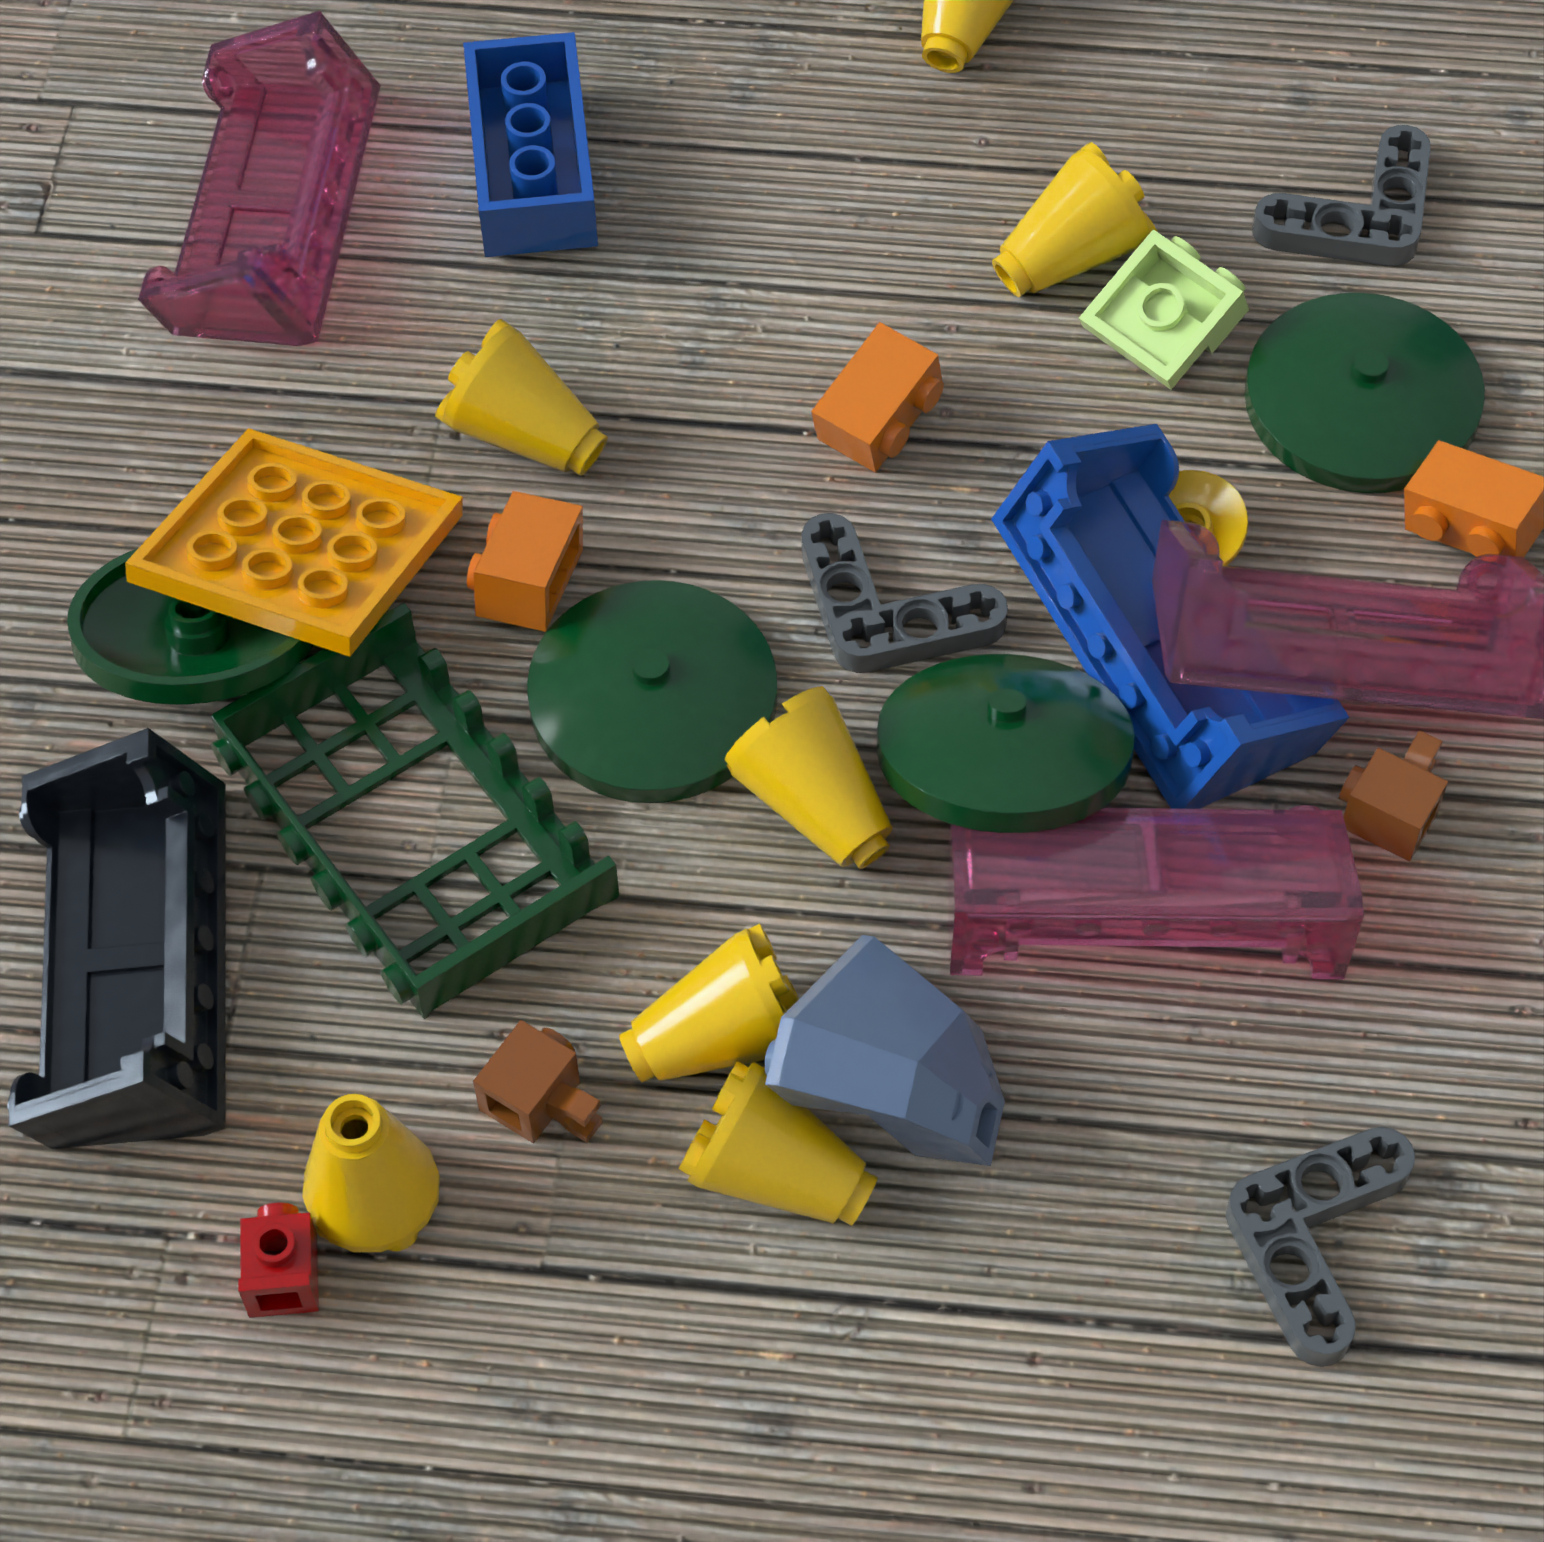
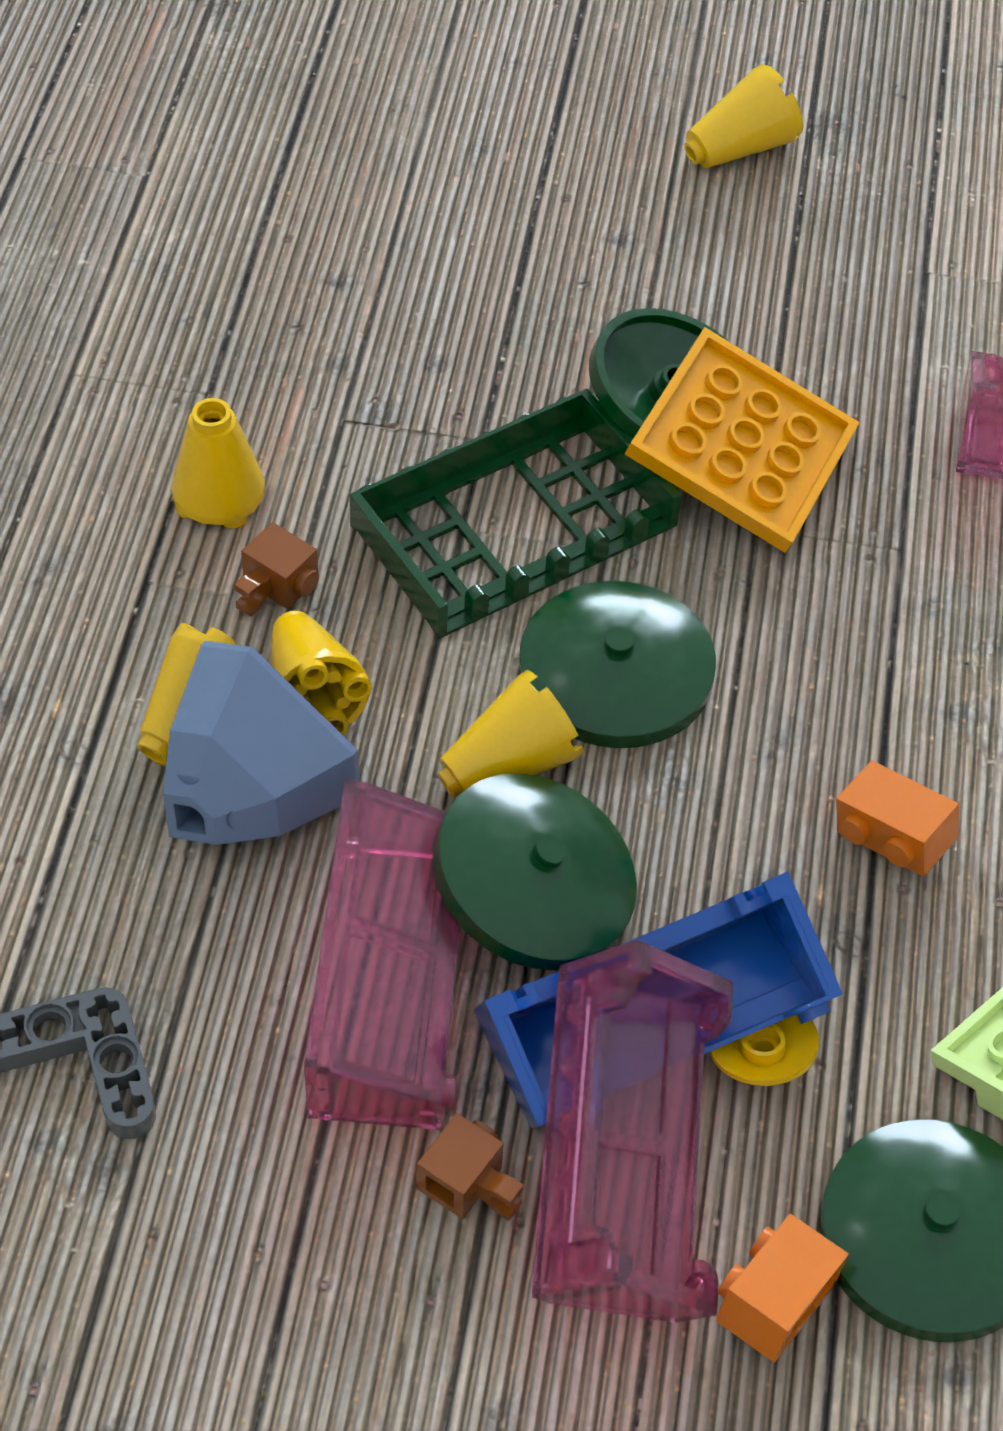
camera: 90 degrees right, 5 degrees down
black windscreen [7,728,226,1149] -> none
red brick [238,1202,319,1318] -> none
yellow cone [435,319,608,476] -> none
orange brick [467,491,583,632] -> none
dark grey beam [802,513,1008,673] -> none

